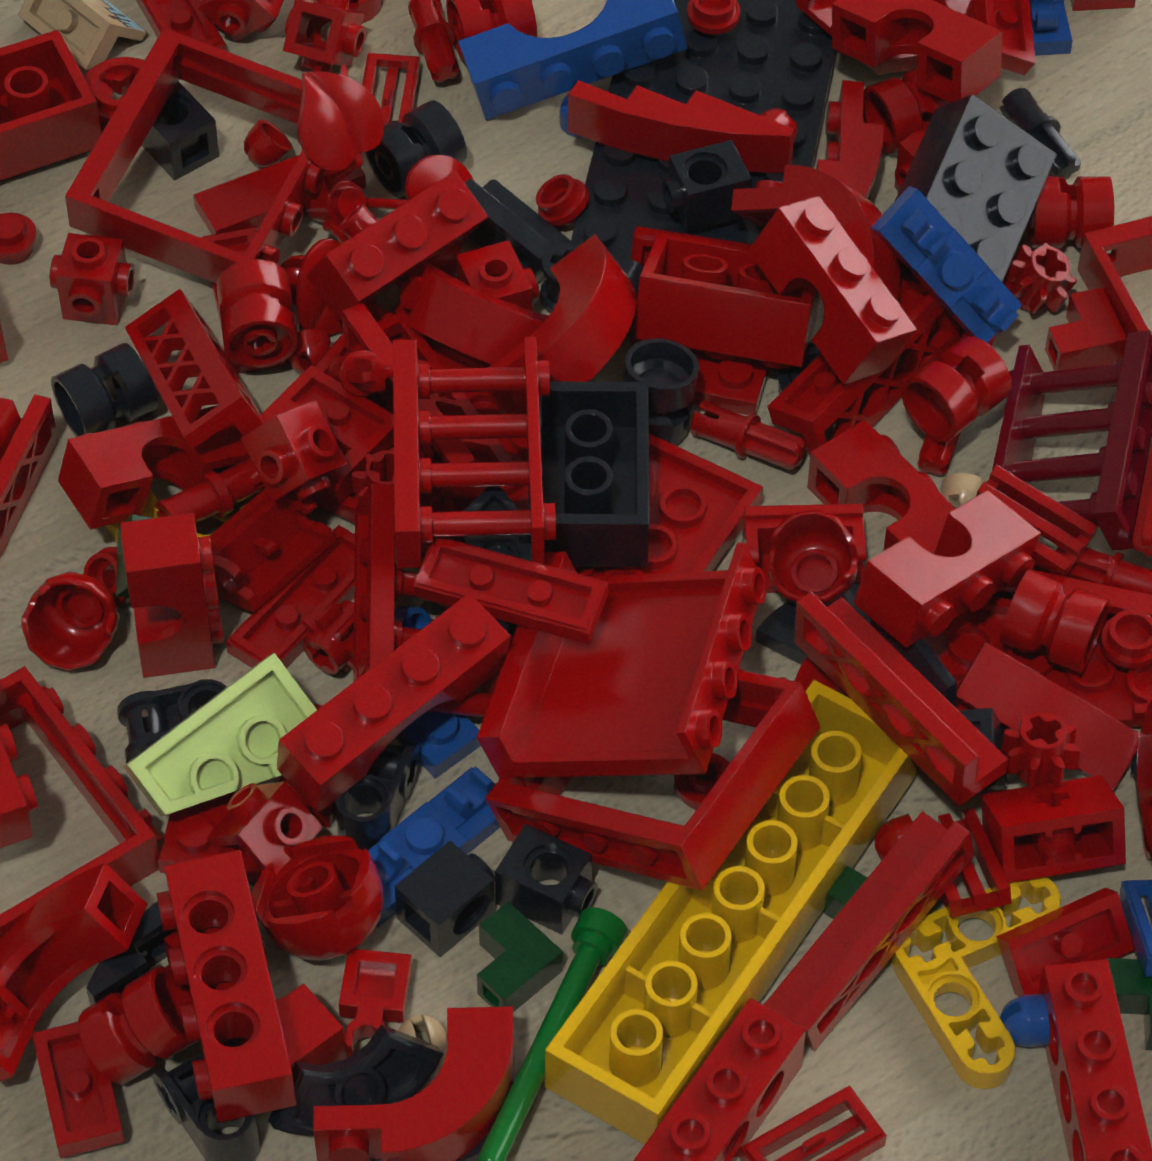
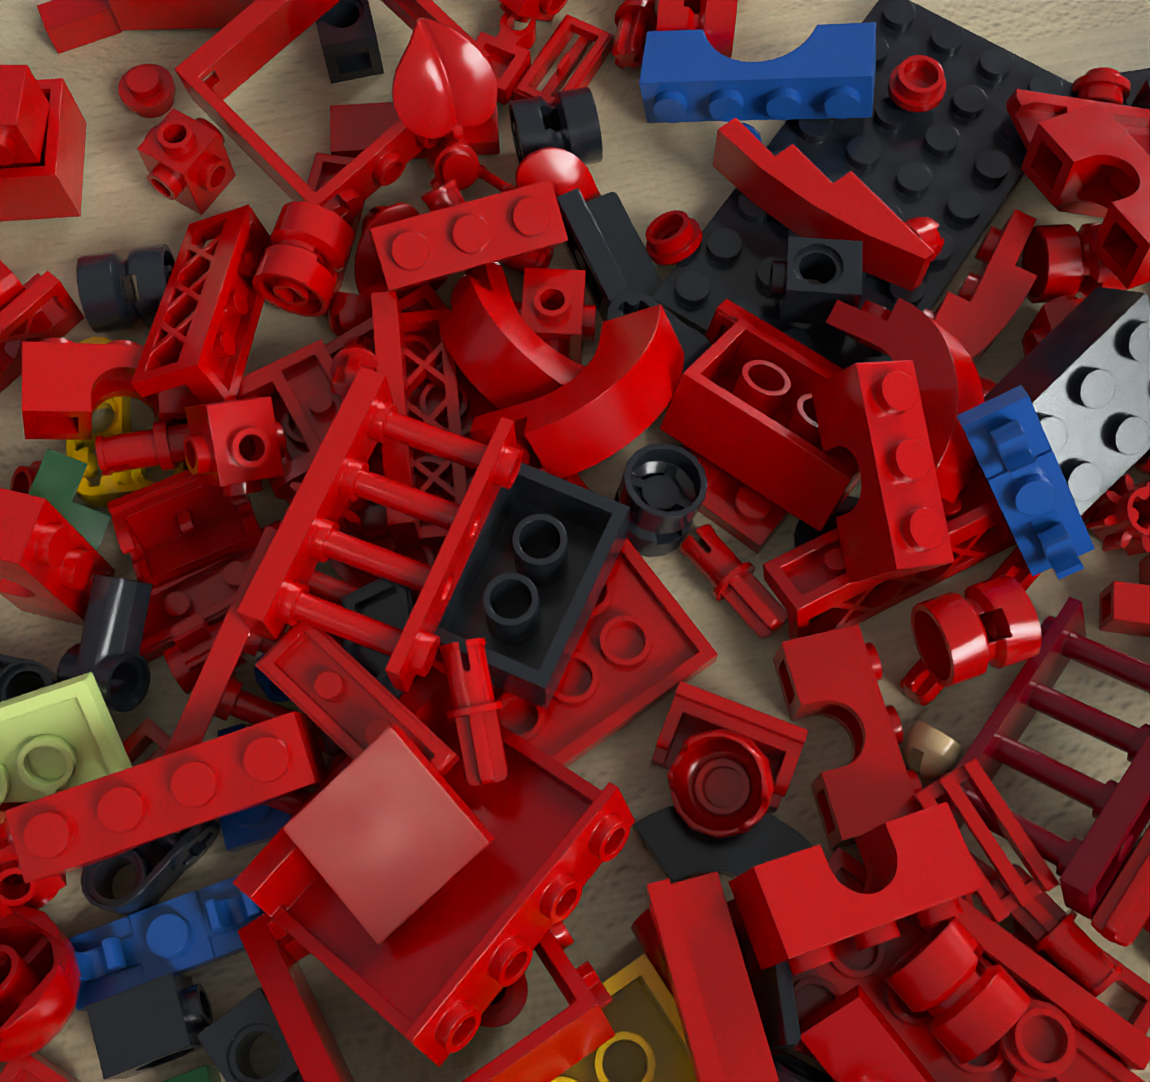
camera: 25 degrees right, 15 degrees up
none -> black piece [56,574,153,713]
none -> red tile [283,725,495,945]
none -> red axle [439,637,508,786]

